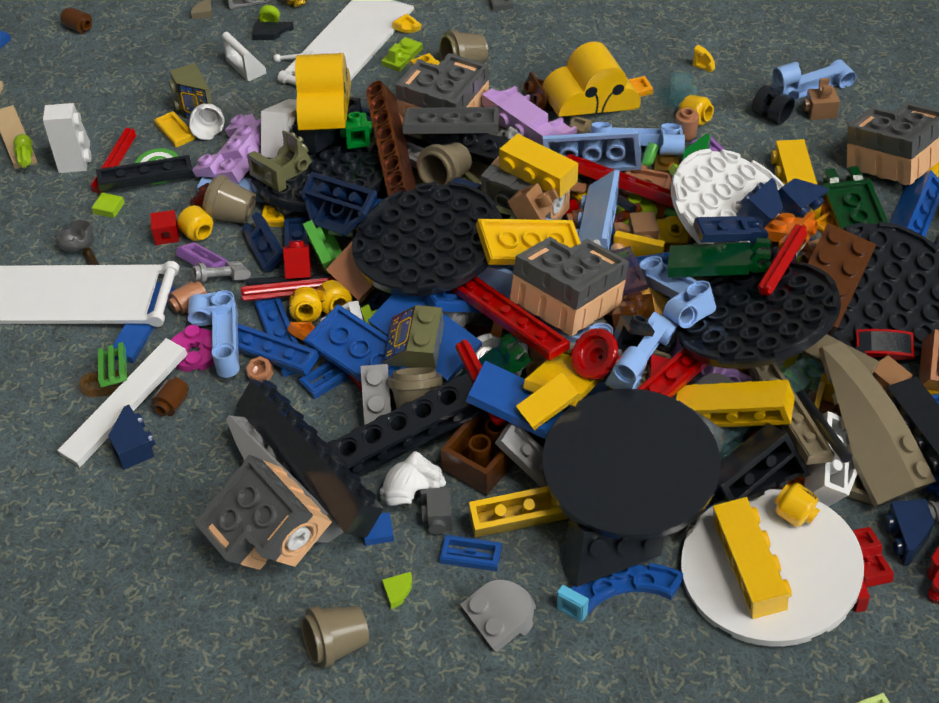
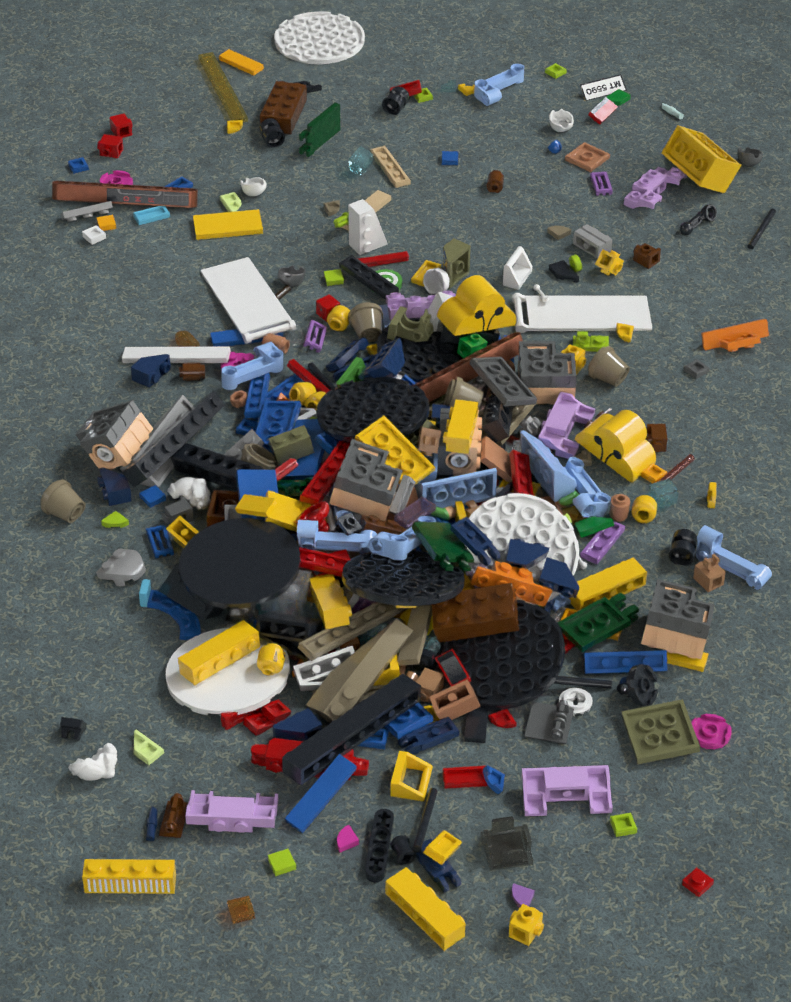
camera: 60 degrees right, 5 degrees down
bright green tile [98,342,127,388] -> none
light grey hinge [192,261,251,283] -> none
red brick [283,240,312,279] -> none
red axle [757,224,808,296] -> none
black bar [796,390,852,463] -> none
none -> dark blue slope [97,468,132,506]
none -> clear red bar [655,454,695,489]

